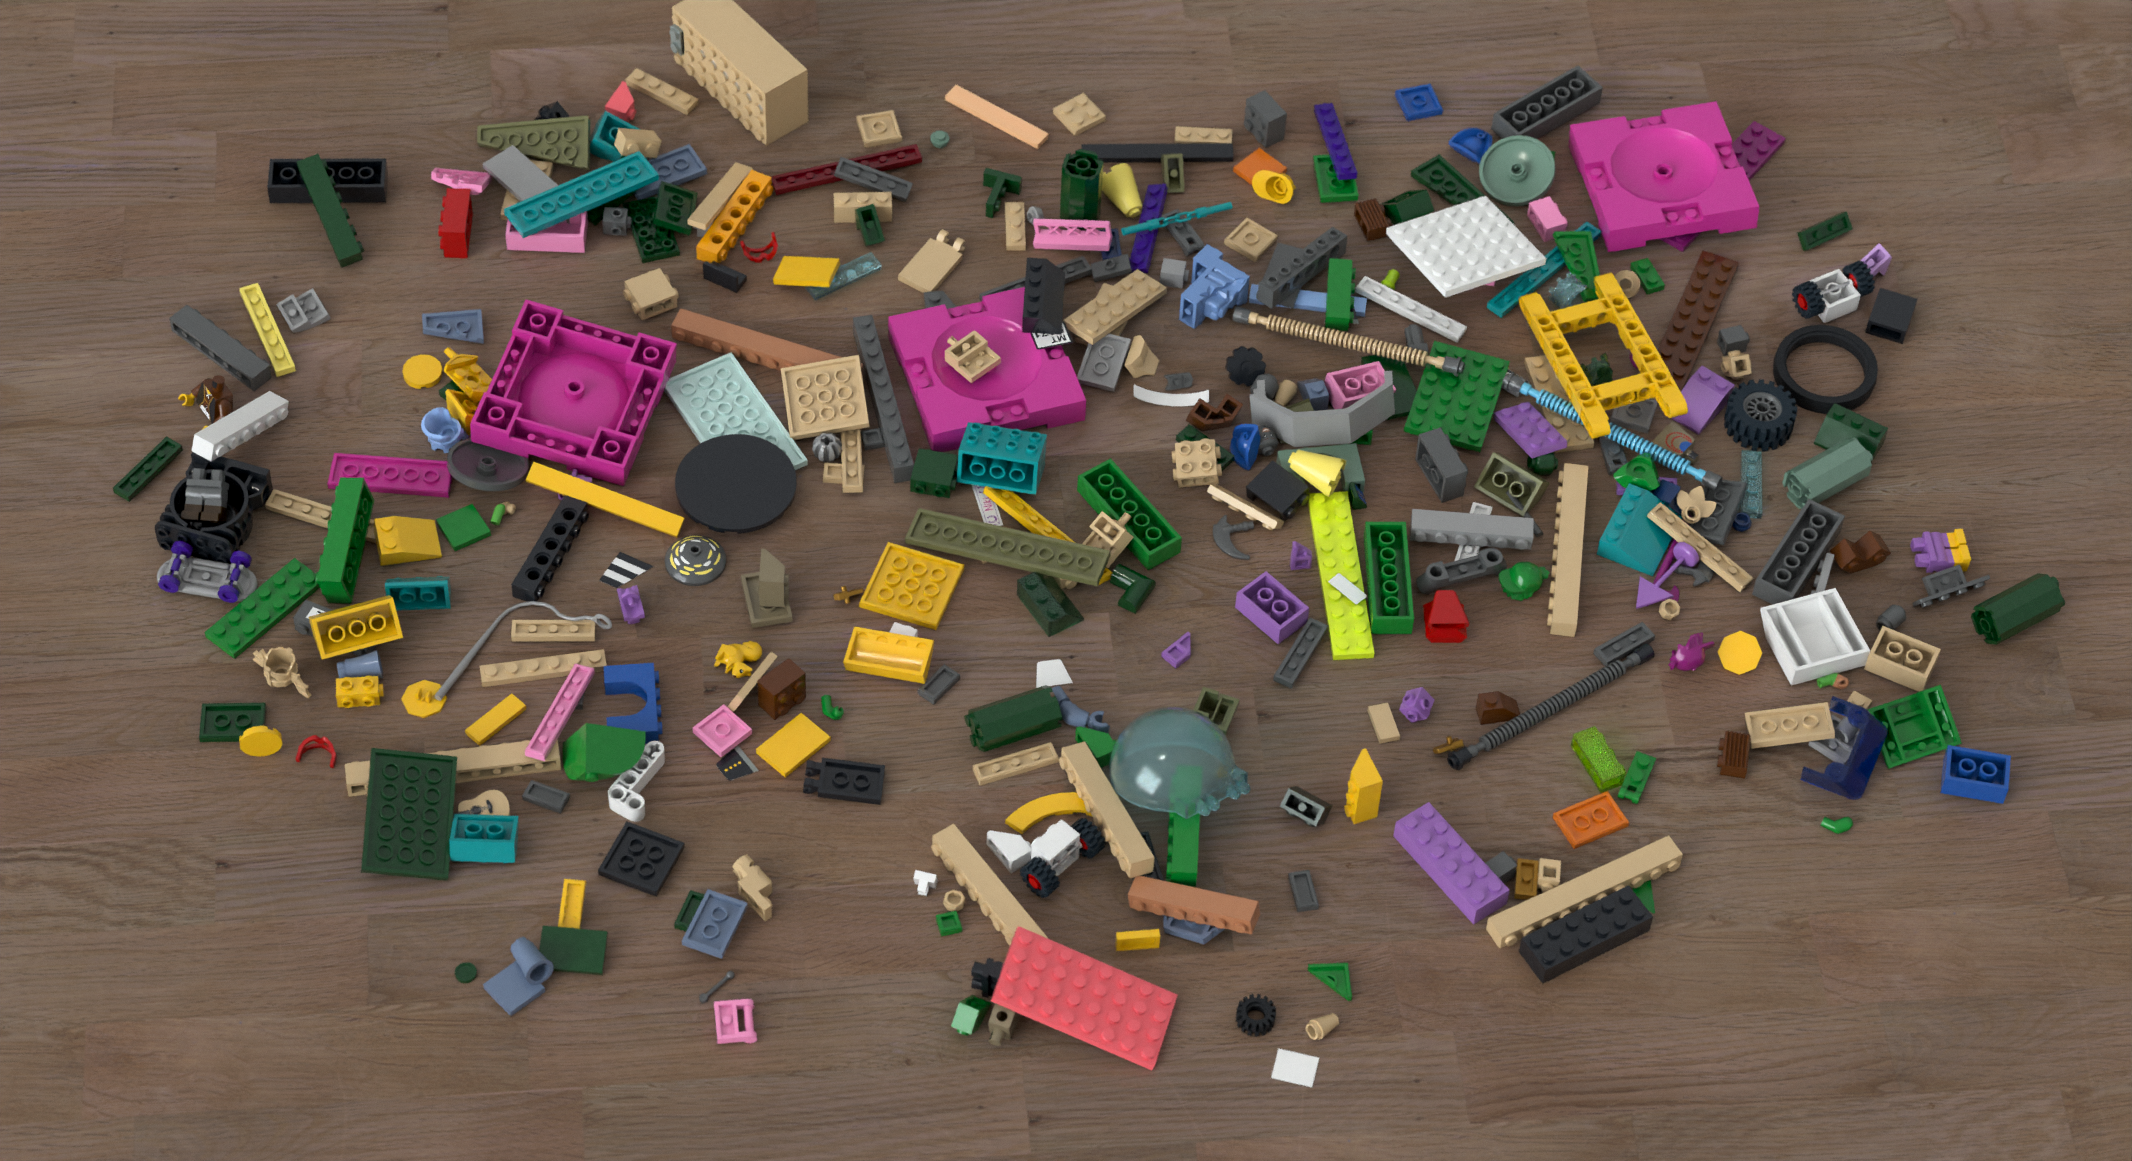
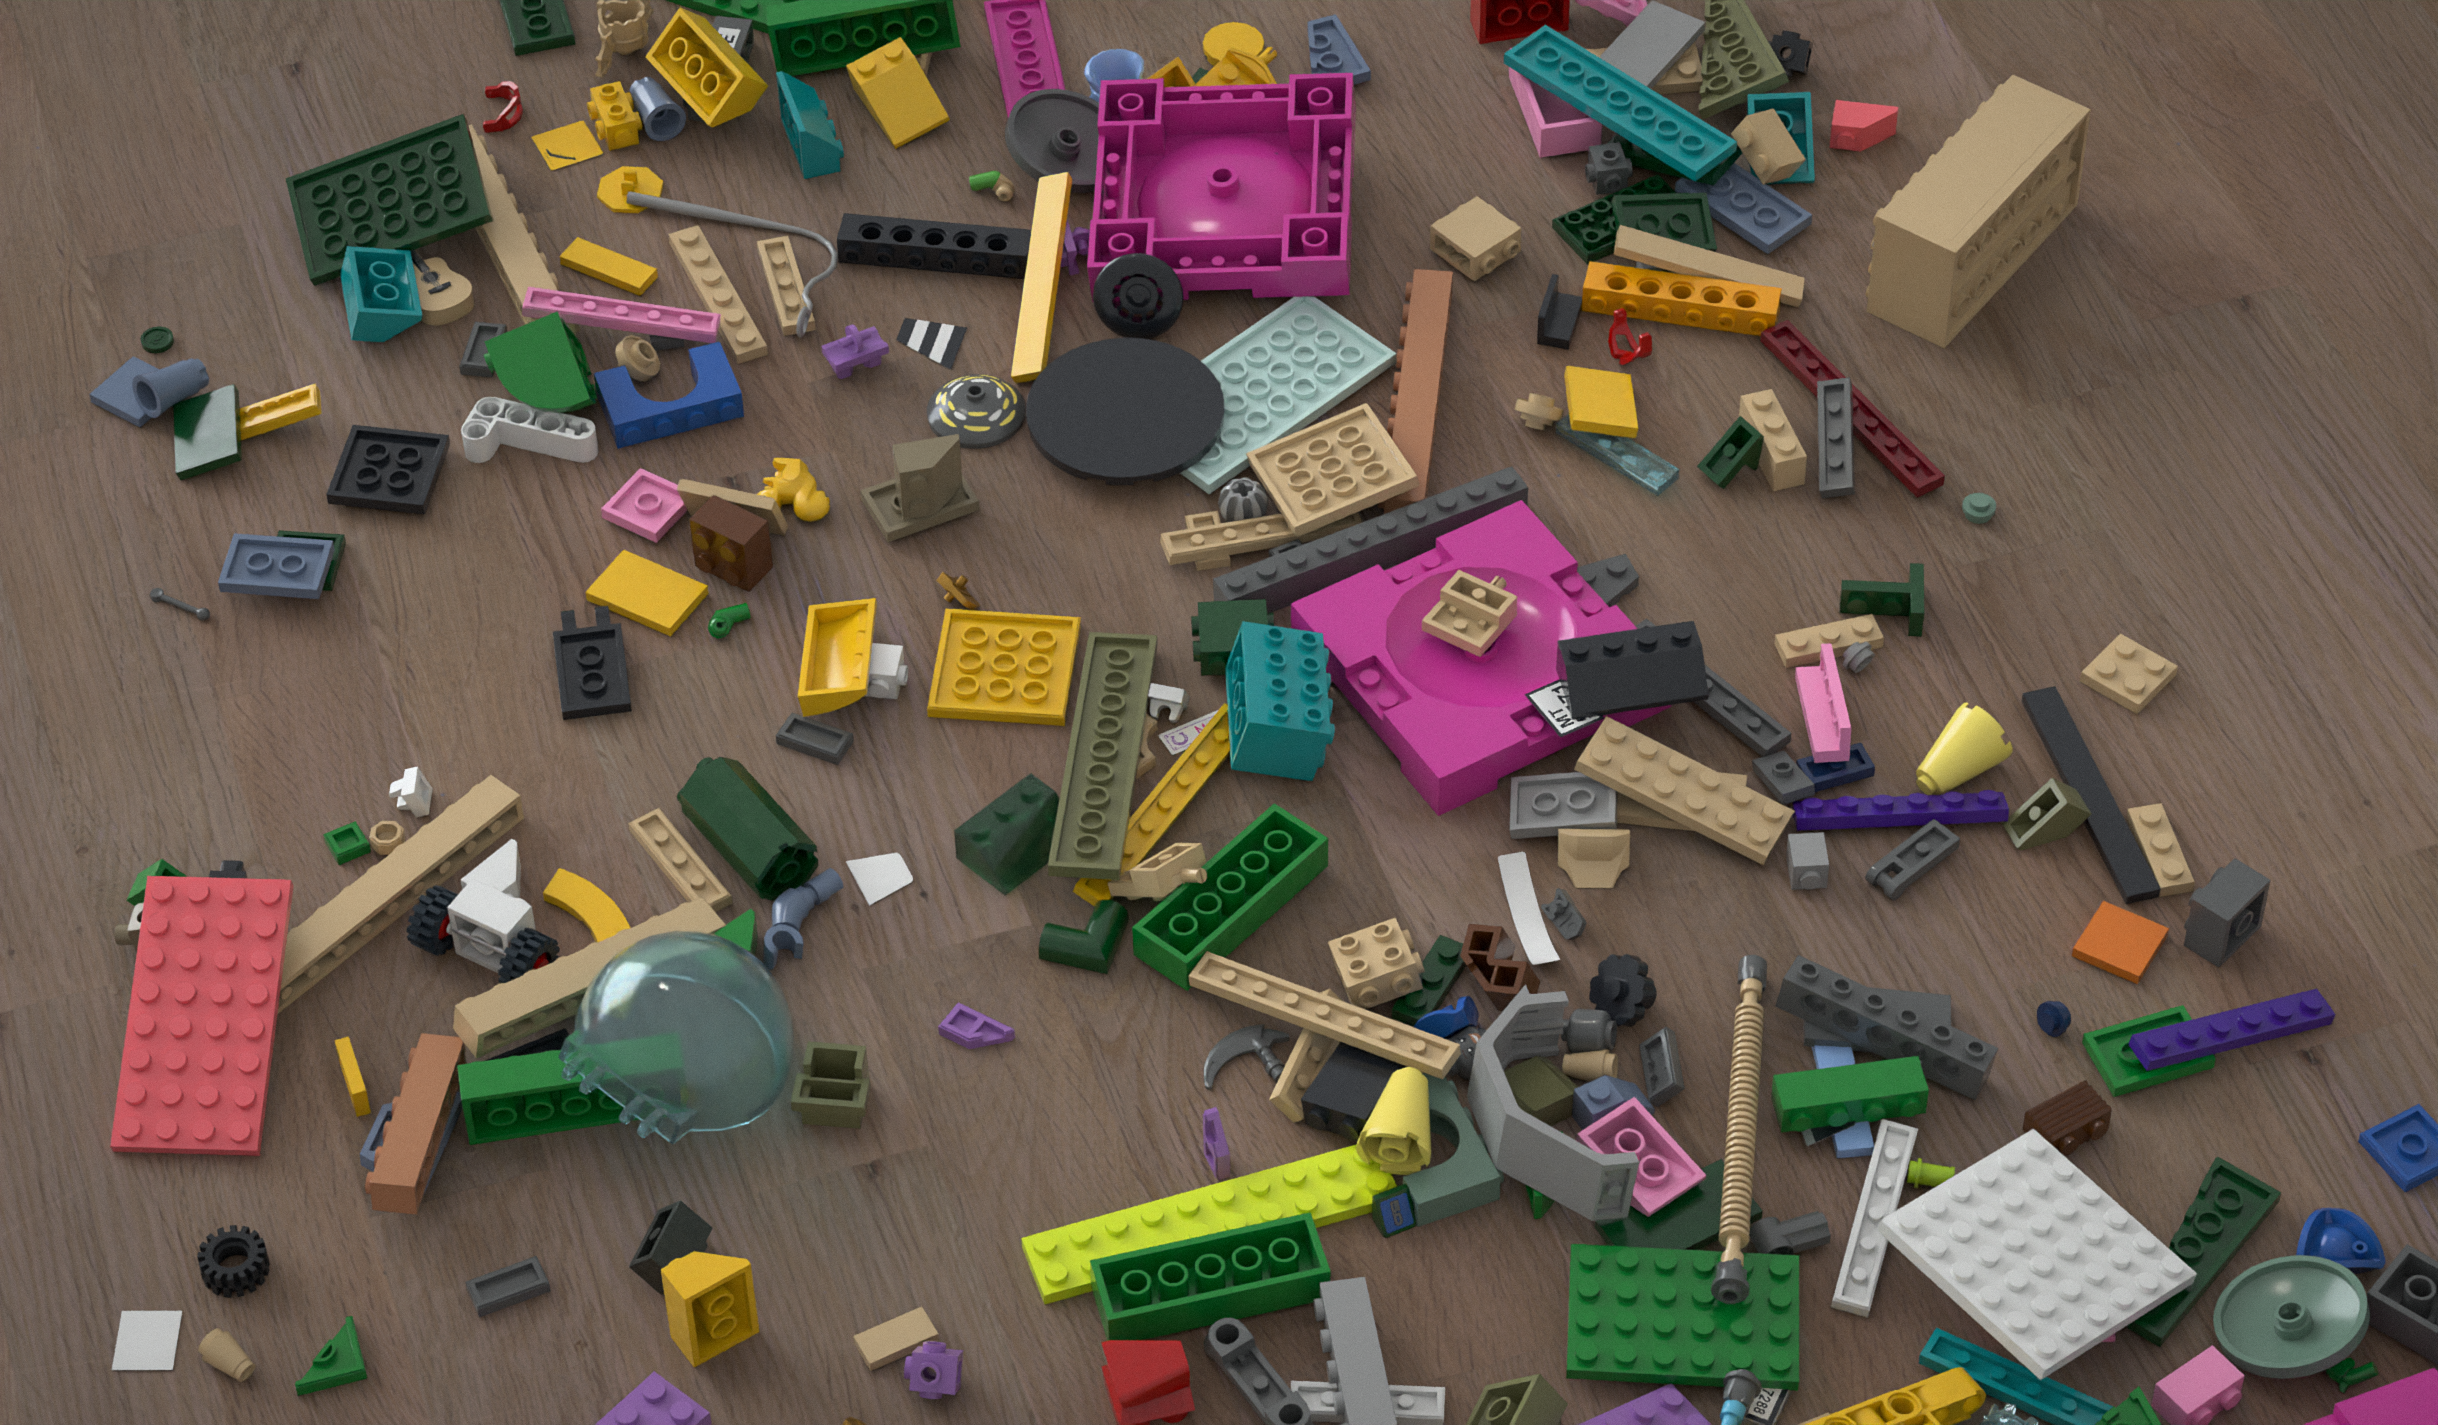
camera: 80 degrees right, 5 degrees down
yellow tile [239,726,282,757] -> none
green tile [436,504,491,551] -> none
tan plate [625,68,698,115] -> none
bright pink plate [714,999,757,1044] -> none
black sticker [716,745,759,781] -> none
tan plate [732,854,772,921] -> none
tan tile [857,110,902,148] -> none
tan tile [898,229,965,293] -> none
light nougat tile [945,85,1049,149] -> none
dark green brick [1060,149,1104,231] -> none
teal piece [1122,202,1233,235] -> none
medium blue brick [1179,244,1250,329] -> none
tan tile [1224,218,1278,262] -> none
medium lavender brick [1235,571,1309,644] -> none
yellow piece [1252,170,1296,204] -> none
dark grey plate [1273,618,1328,688] -> none
white sticker [1328,573,1367,604] -> none
dark green slope [1379,189,1435,225] -> none
dark grey brick [1415,428,1468,503] -> none
none -> yellow sticker [532,121,603,170]
none -> tan plate [615,335,660,382]
none -> black wheel [1093,253,1184,339]
none -> white tile [1148,683,1190,723]
none -> tan plate [1188,951,1461,1079]
none -> tan plate [1514,393,1564,430]
none -> dark grey plate [1639,1027,1685,1107]
none -> dark blue plate [2037,1001,2071,1037]

